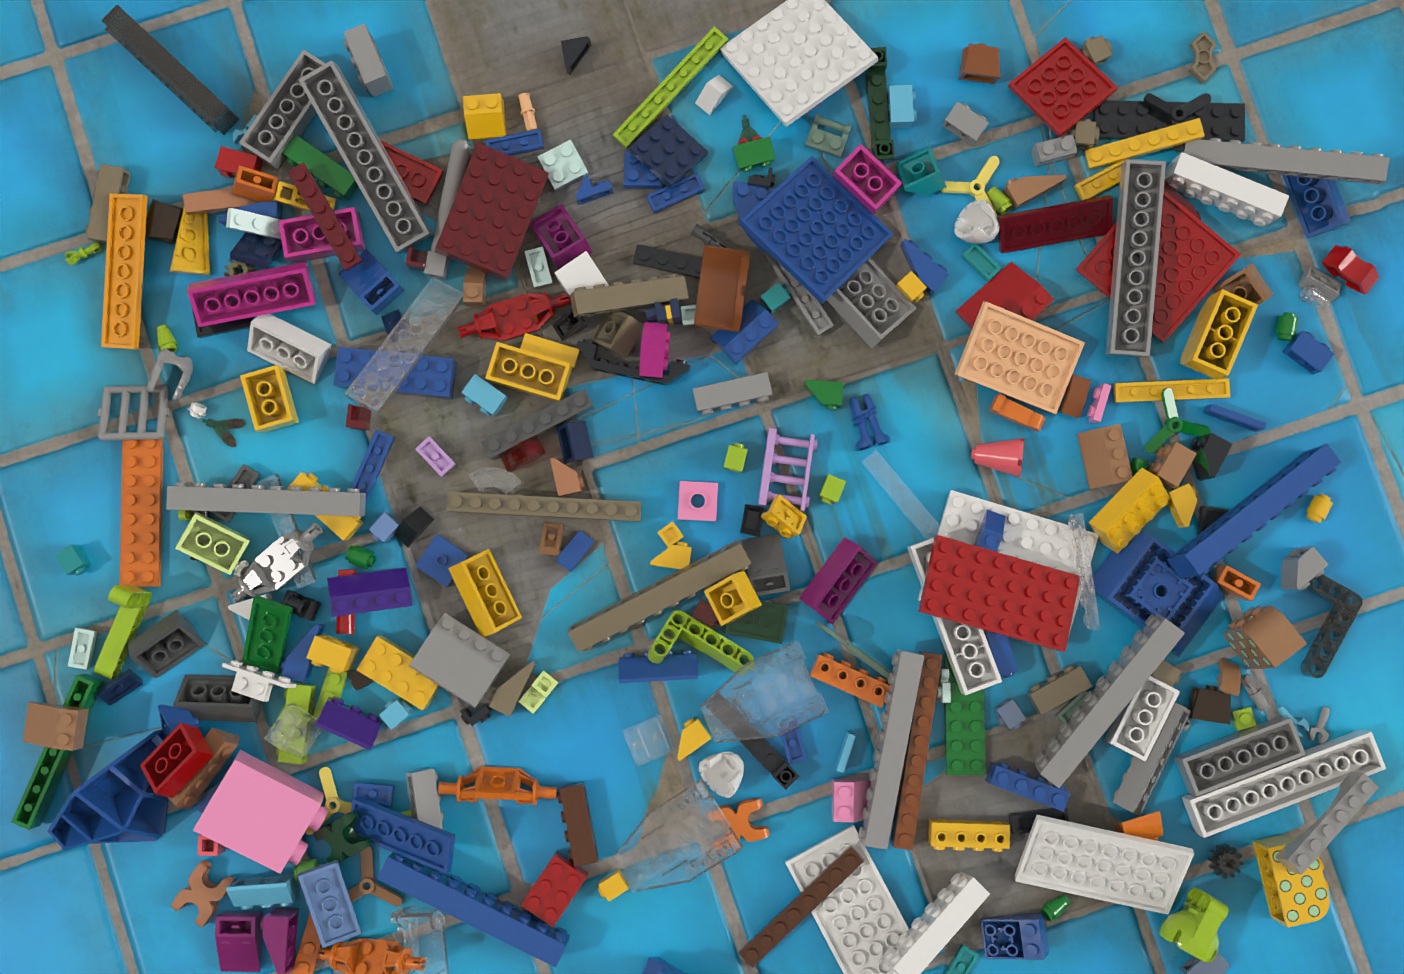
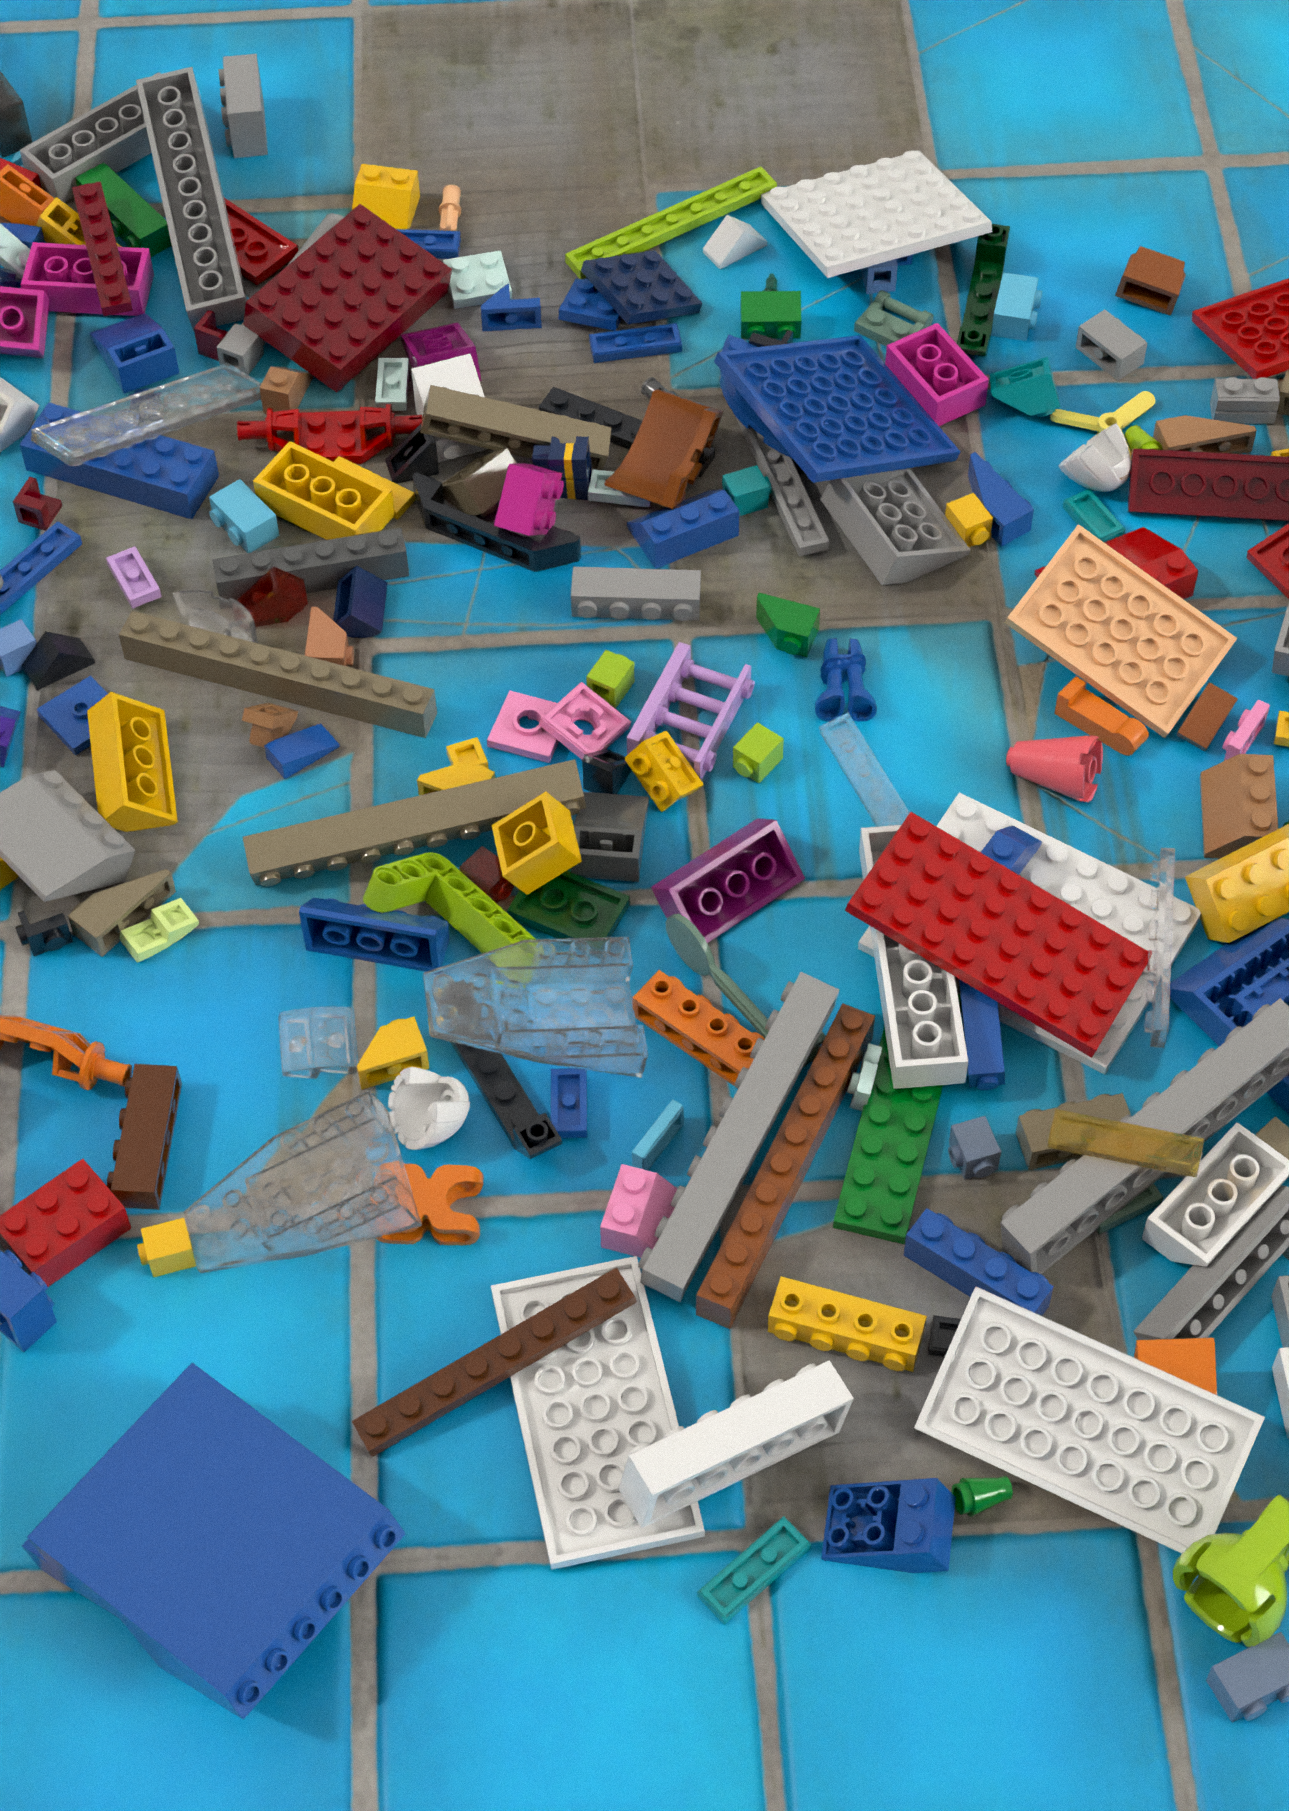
camera: 20 degrees right, 30 degrees down
black slope [561,36,591,75] -> none
none -> bright pink piece [539,682,631,760]
none -> clear yellow tile [1048,1109,1204,1178]

